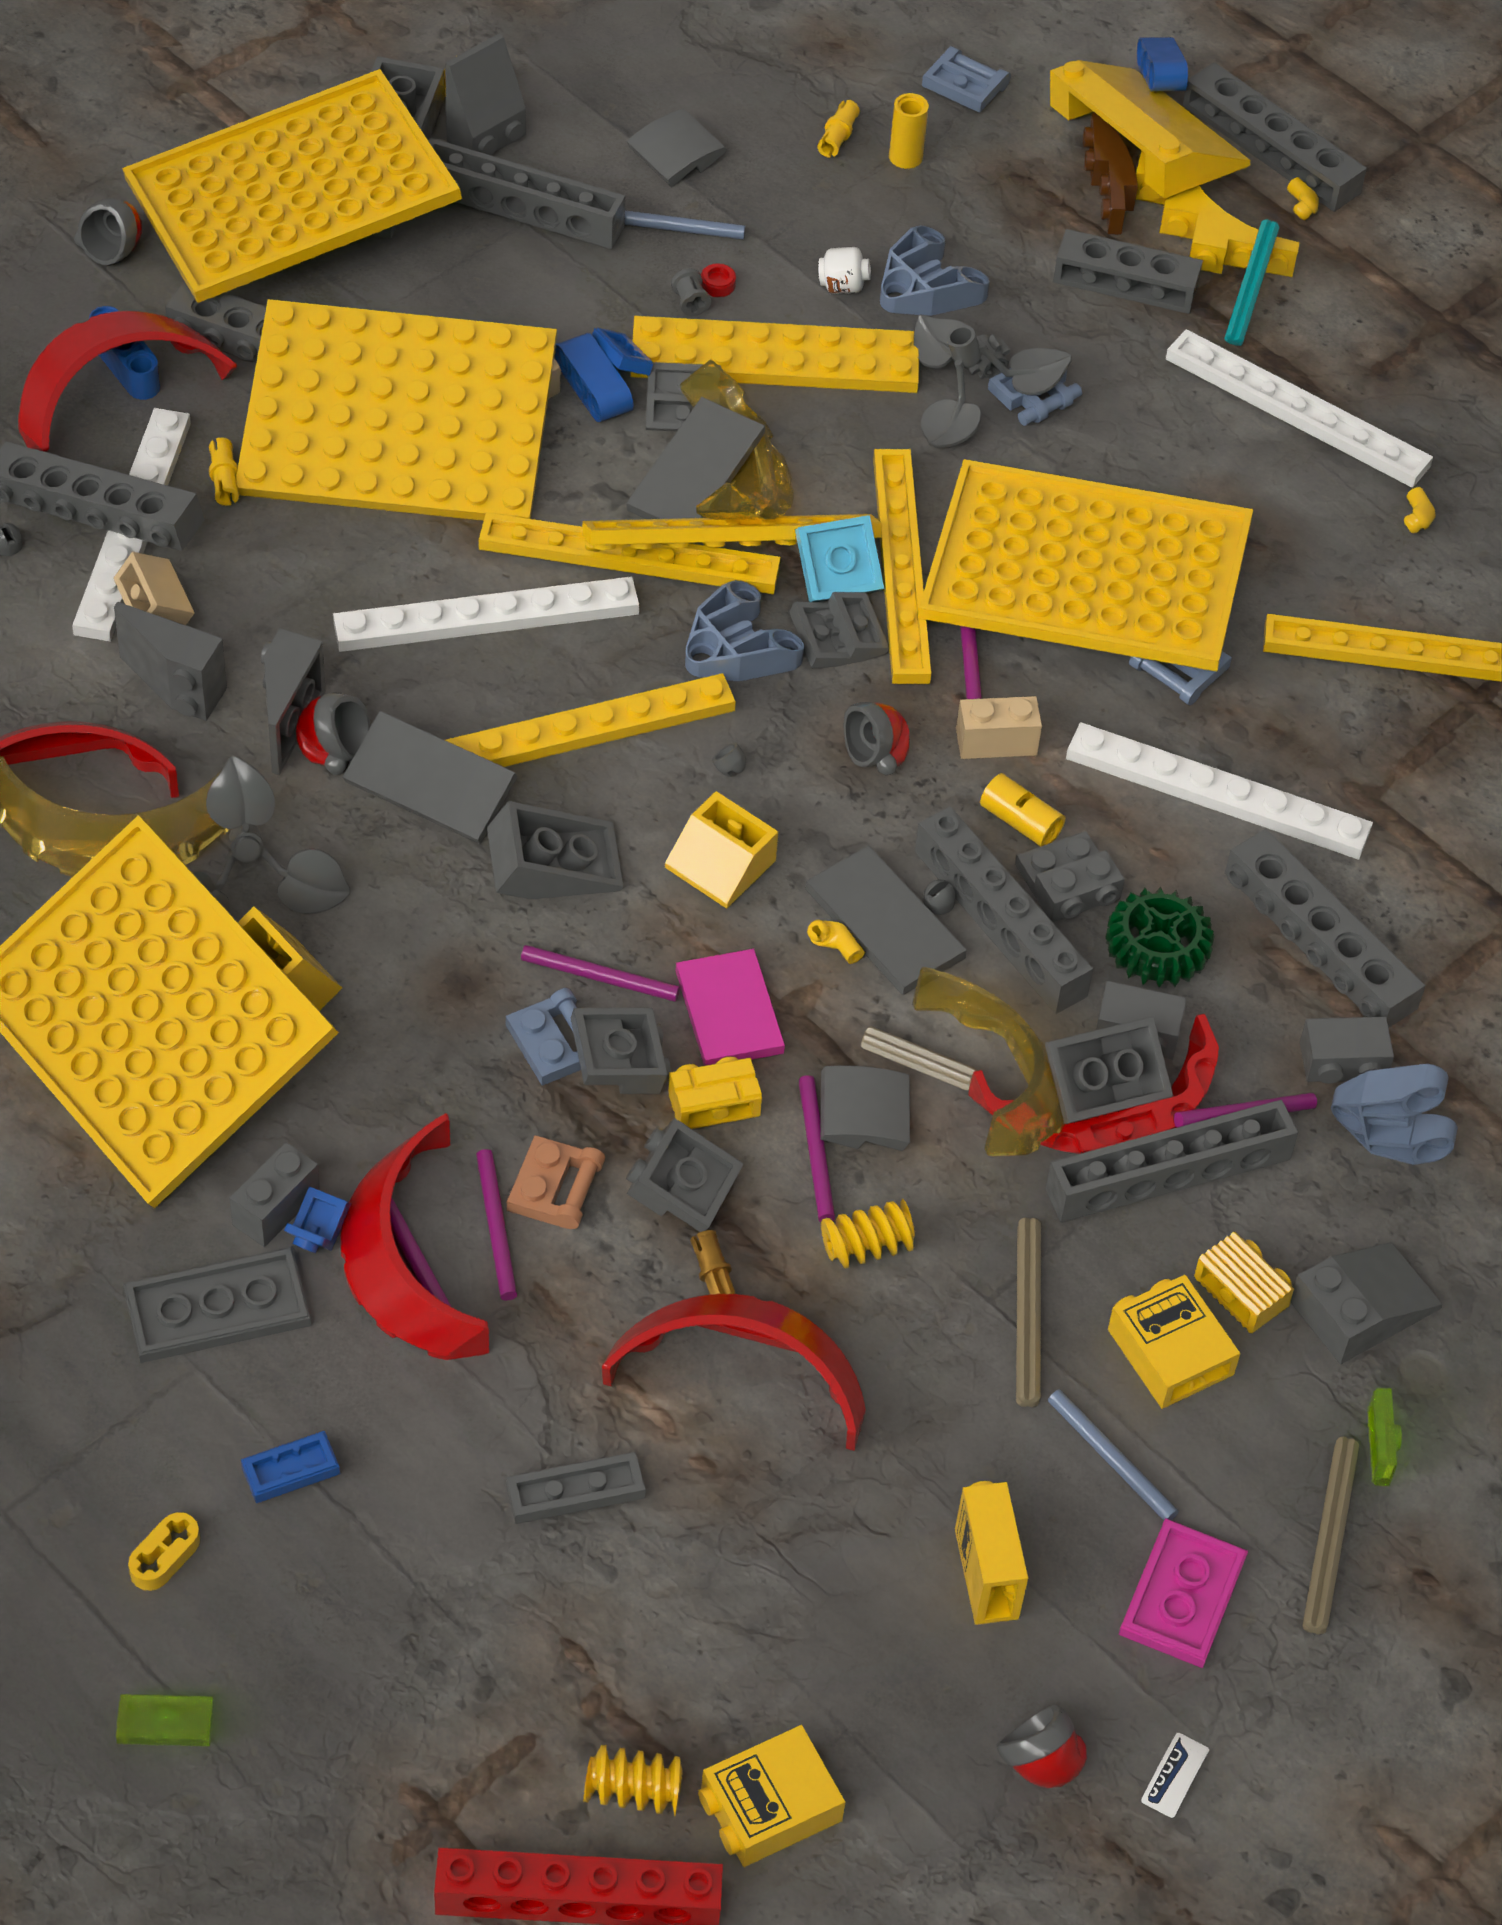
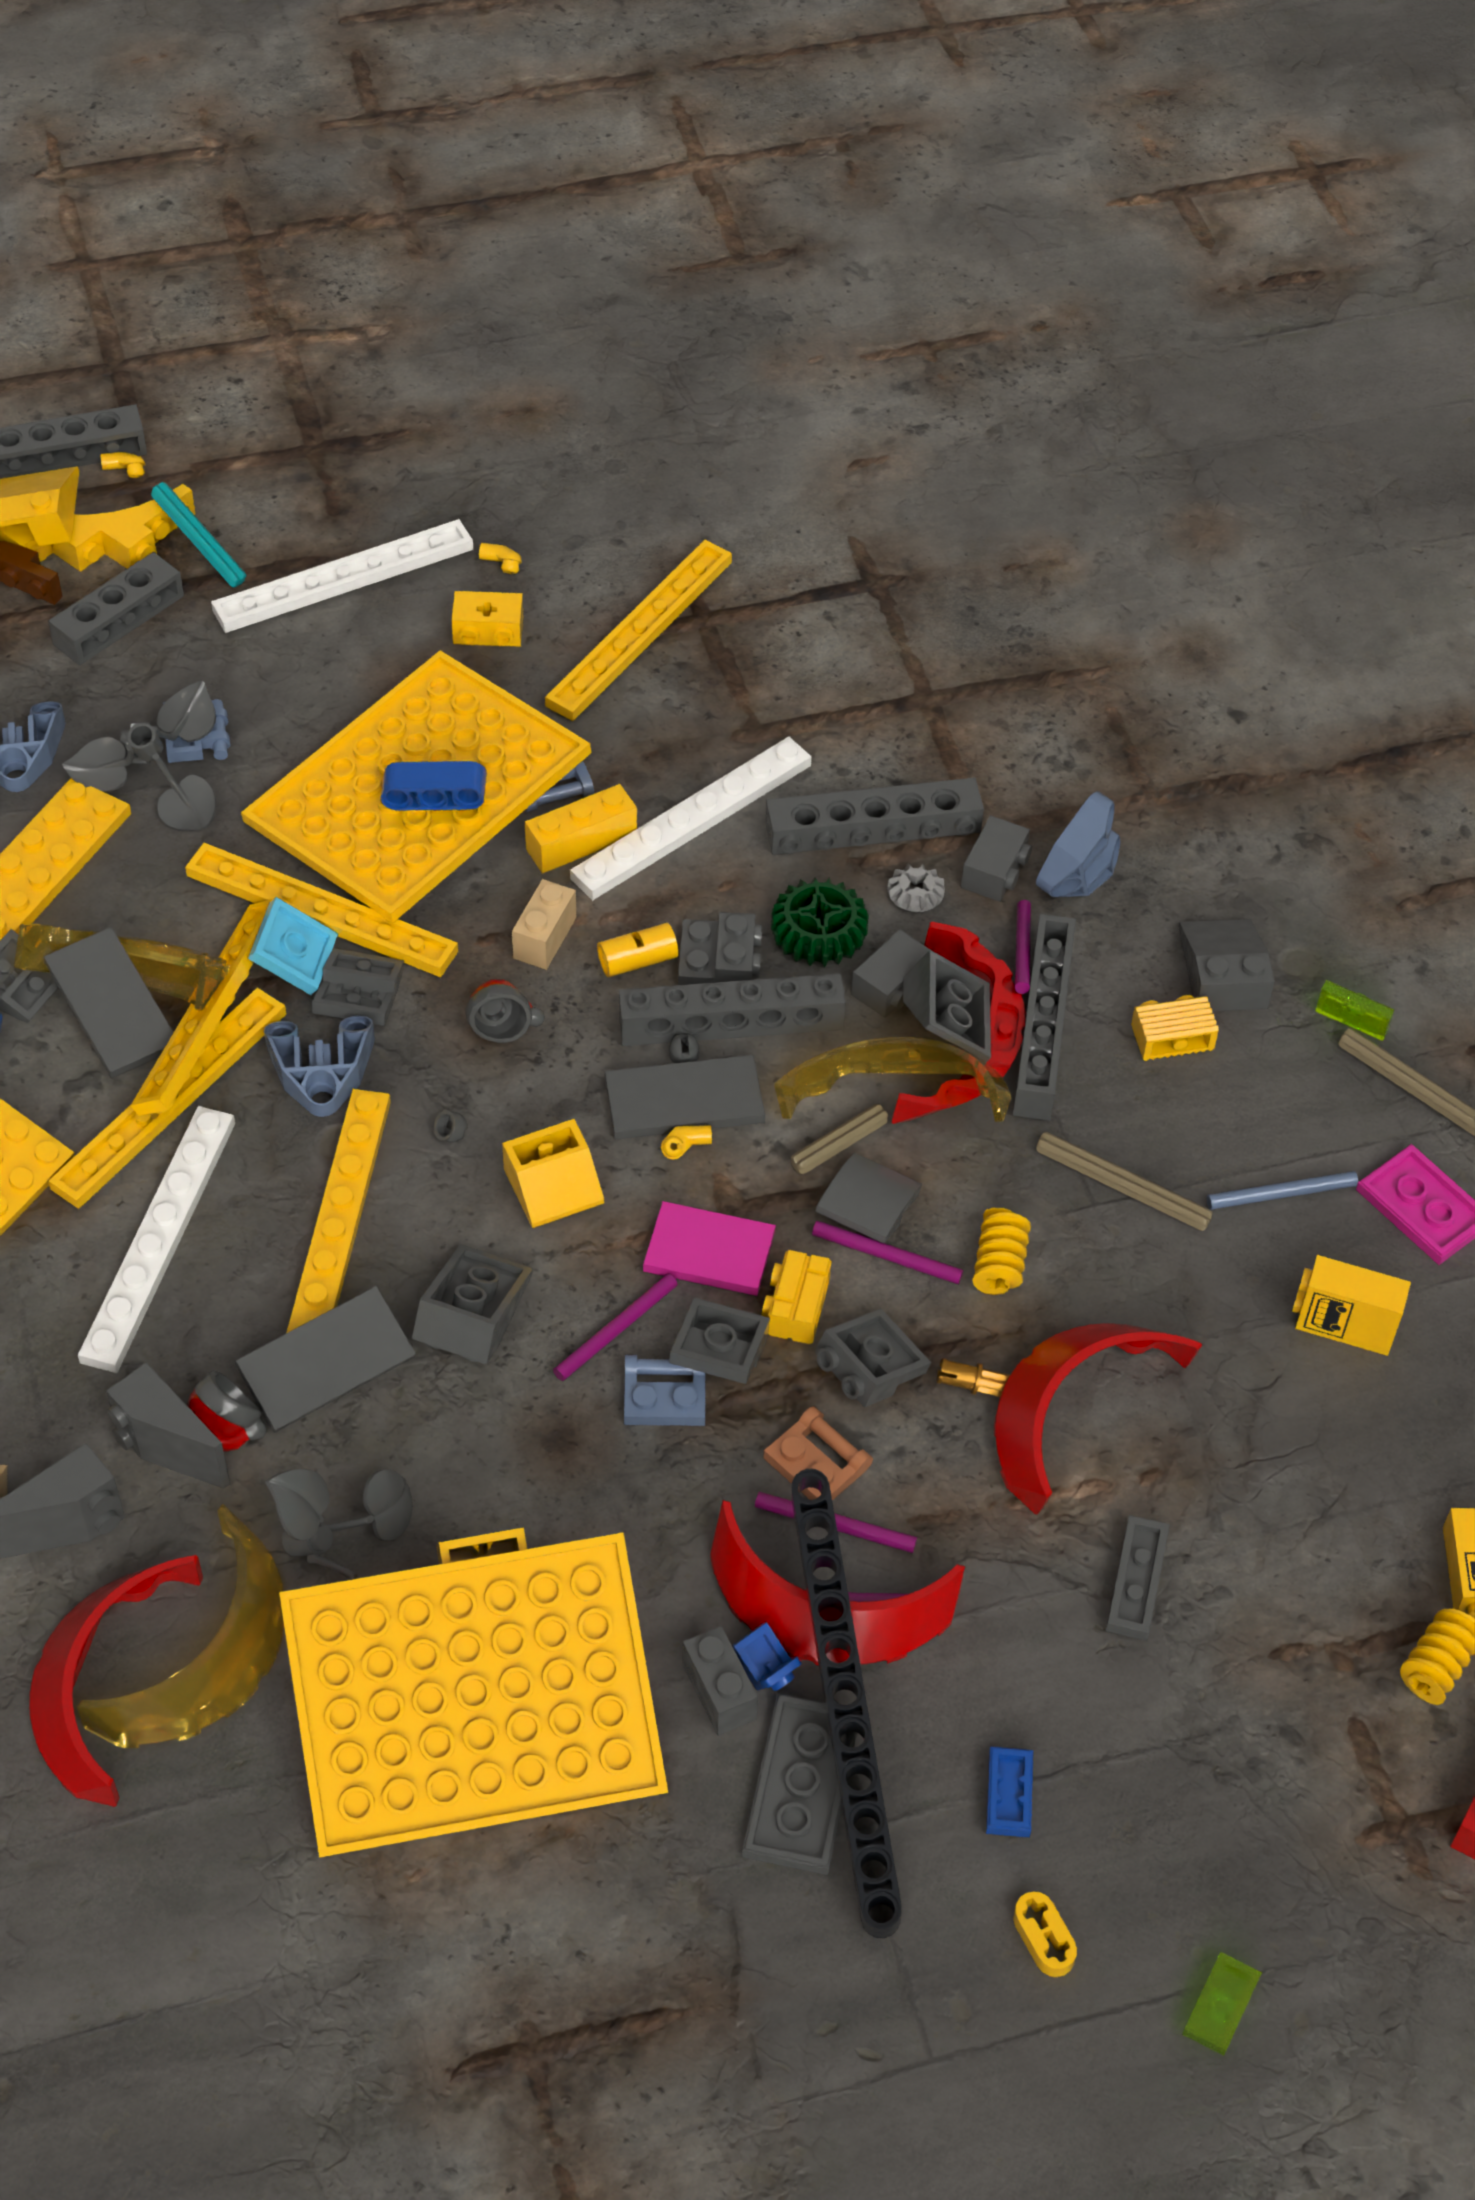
camera: 60 degrees left, 0 degrees up
magenta bar [960,626,982,699] -> none
yellow brick [1108,1274,1240,1409] -> none
none -> blue beam [381,761,487,811]
none -> yellow brick [451,591,524,647]
none -> yellow brick [525,784,637,874]
none -> black beam [792,1469,902,1938]
none -> light grey gear [888,864,945,912]

